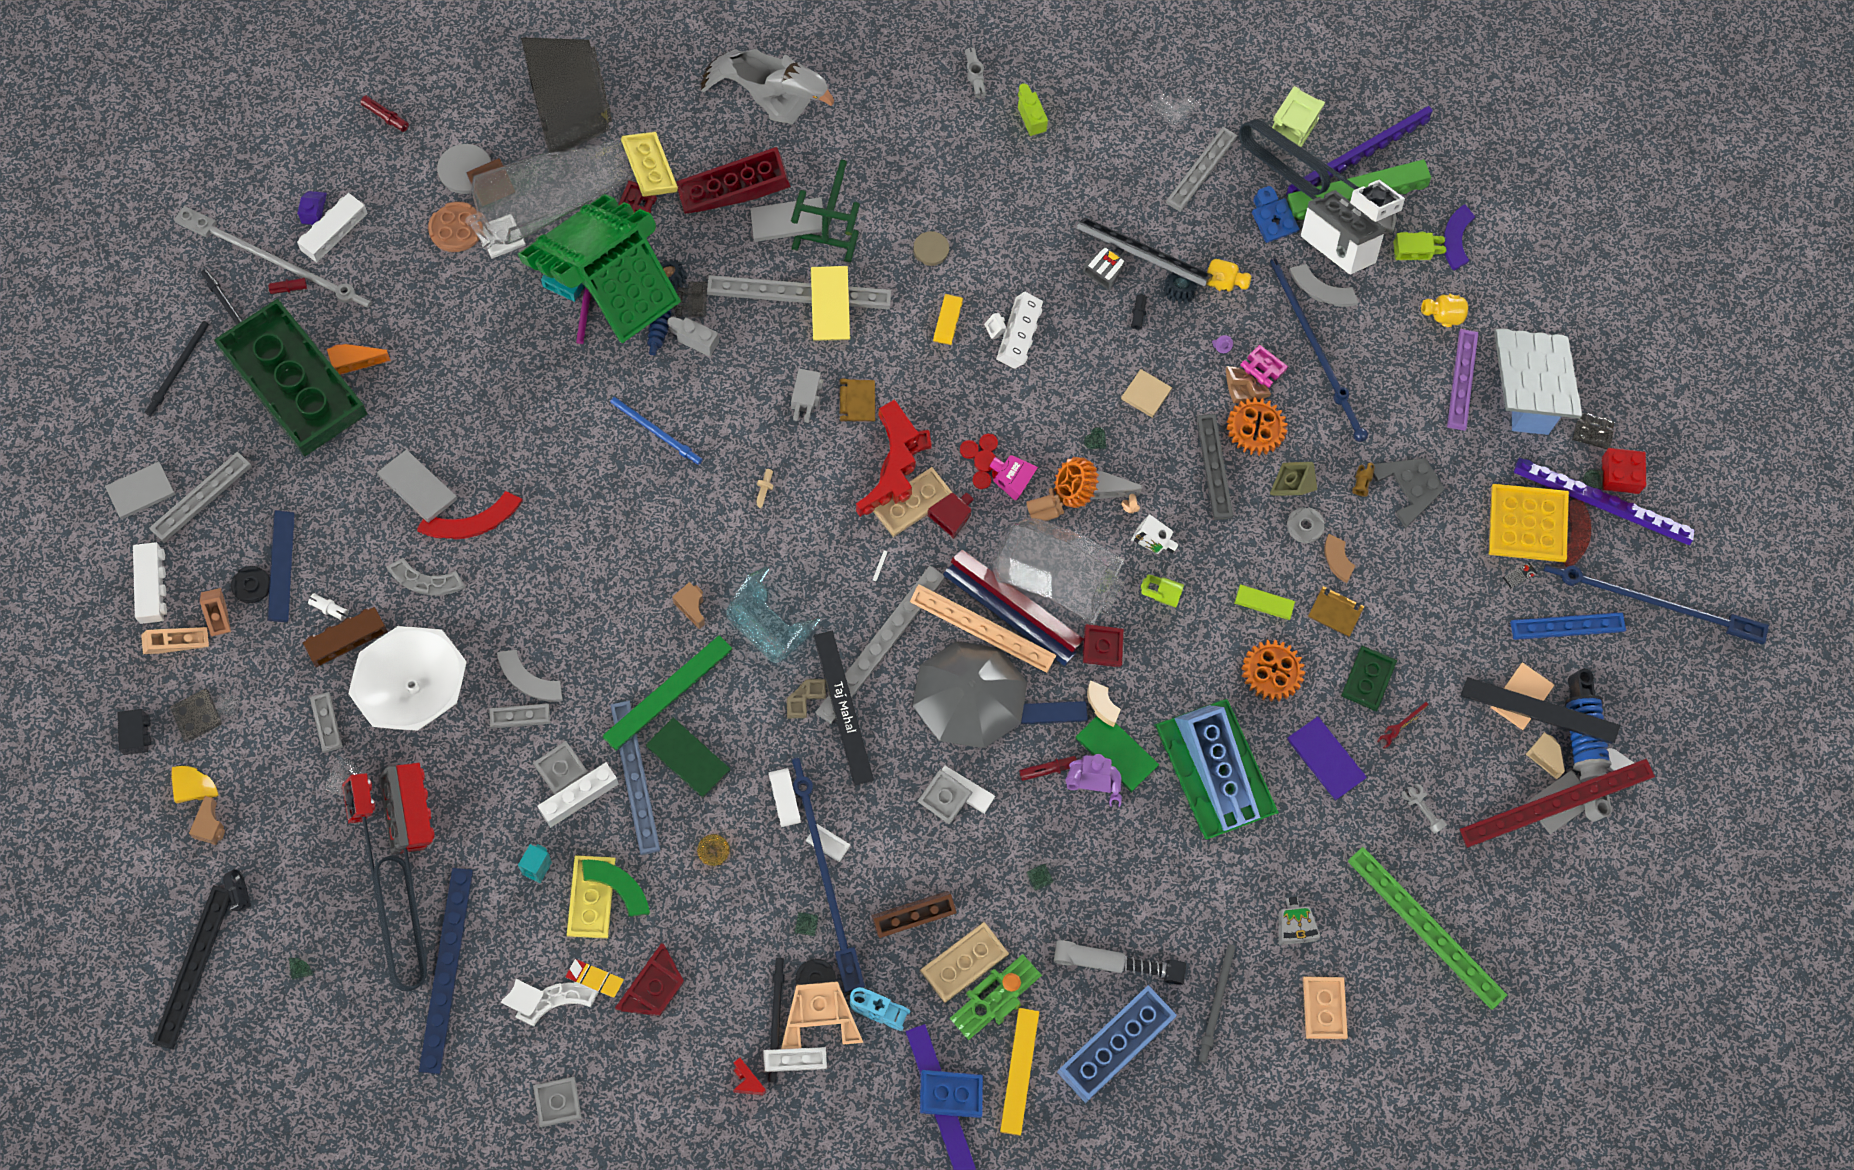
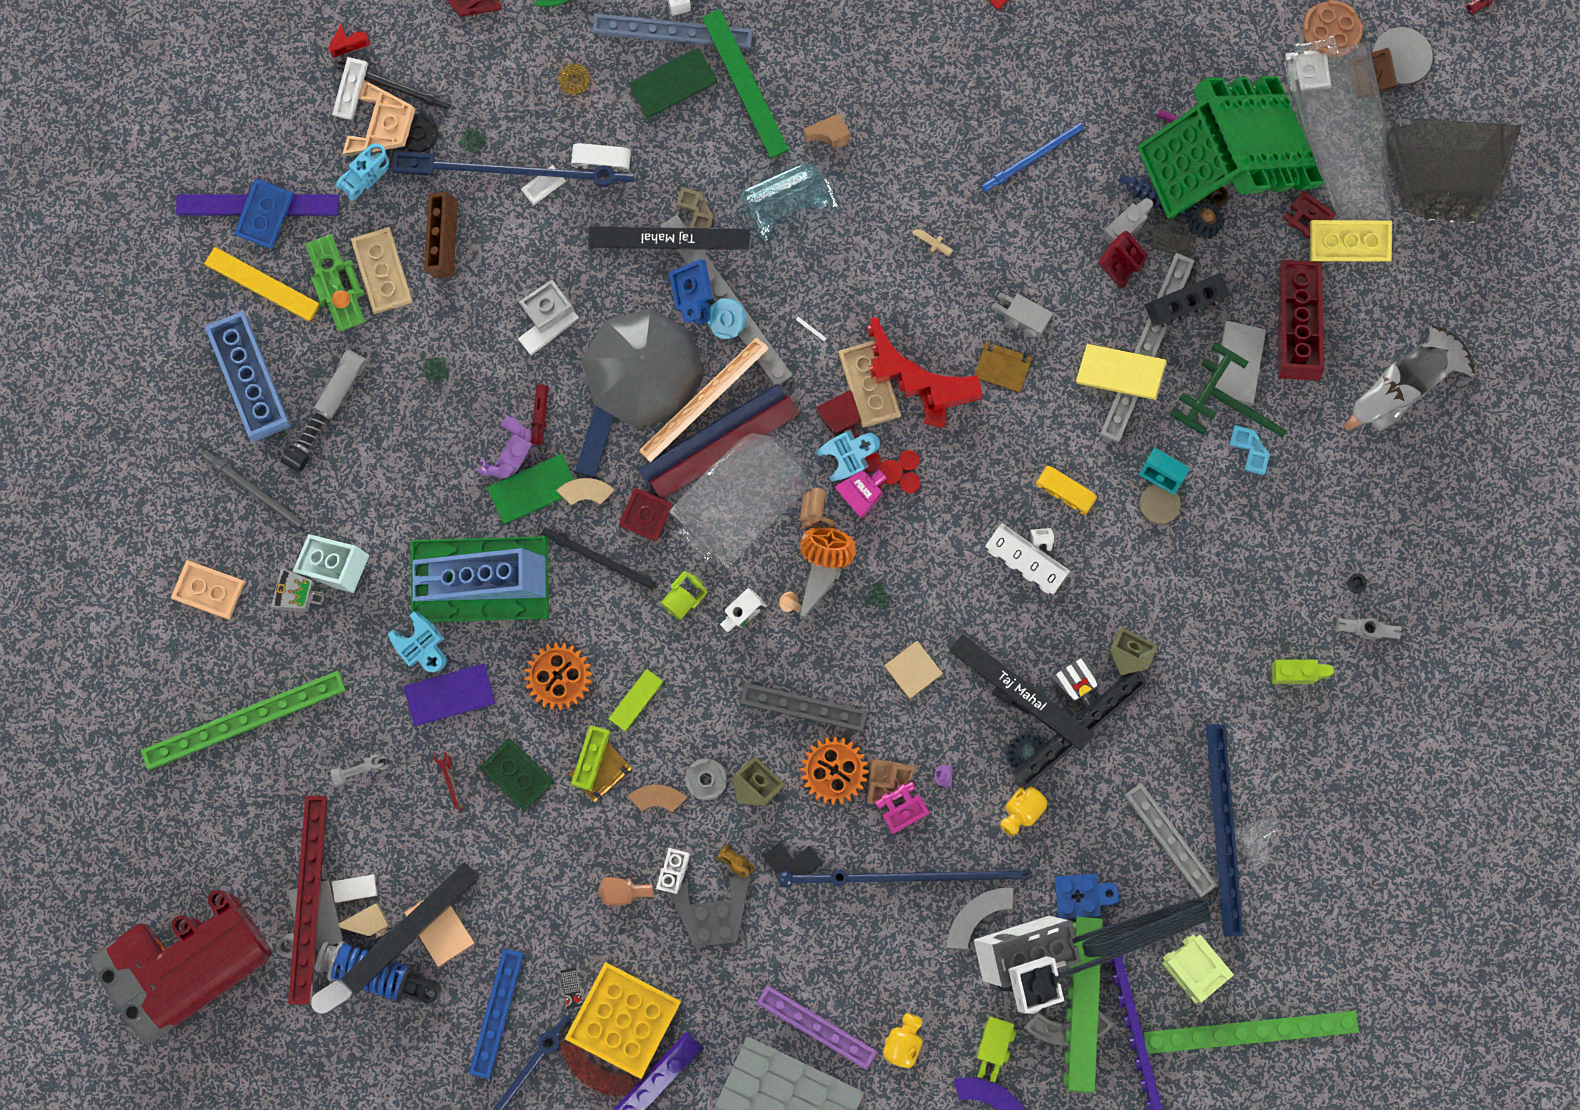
camera: 115 degrees right, 10 degrees up
none -> dark red piece [89,890,272,1045]
none -> light aqua slope [293,534,369,593]
none -> white tile [332,874,378,903]
none -> medium azure piece [388,611,447,672]
none -> black bar [541,527,655,589]
none -> lime tile [571,725,611,792]
none -> nougat piece [598,877,653,906]
none -> white slope [656,848,690,894]
none -> blue plate [669,259,713,325]
none -> medium azure tile [707,298,746,339]
none -> black tile [763,842,822,875]
none -> medium azure piece [816,430,880,482]
none -> black tile [949,634,1094,752]
none -> dark red slope [1098,231,1148,288]
none -> olive slope [1106,627,1158,675]
none -> teal brick [1138,447,1190,495]
none -> bright green plate [1143,1011,1359,1054]
none -> black brick [1144,273,1230,328]
none -> dark blue plate [1206,724,1243,937]
none -> medium azure tile [1229,425,1270,475]
none -> black bush [1347,573,1367,593]

